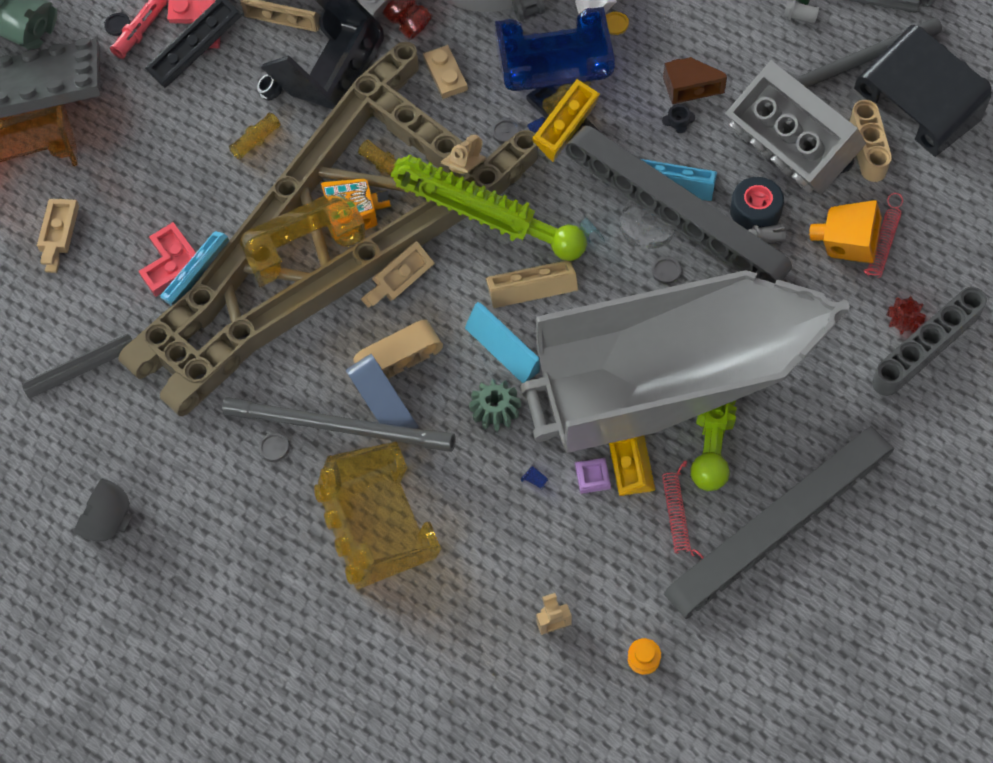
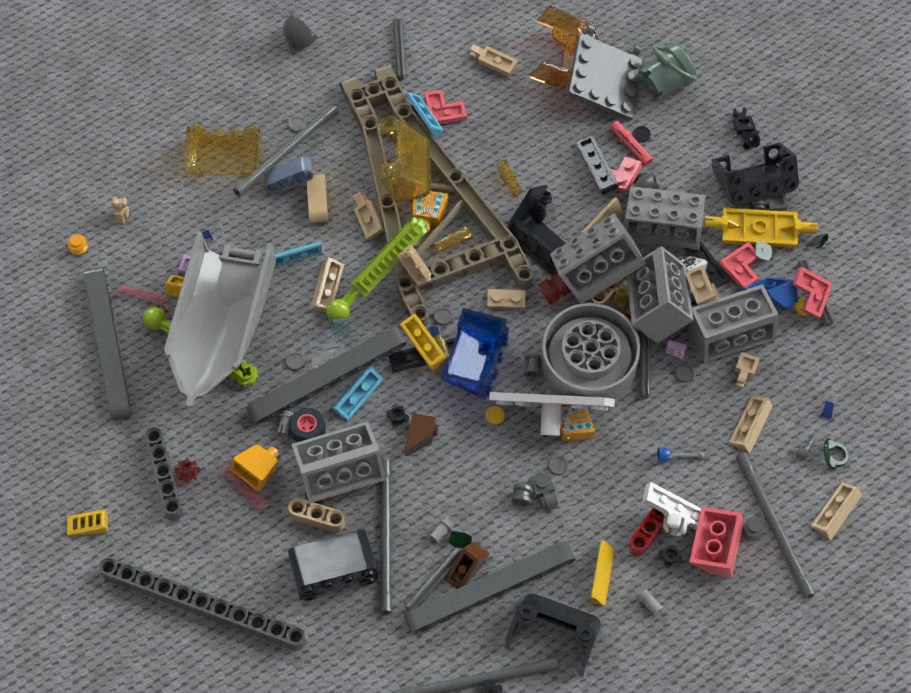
camera: 110 degrees right, 0 degrees up
sand green gear [469,379,521,432] -> none

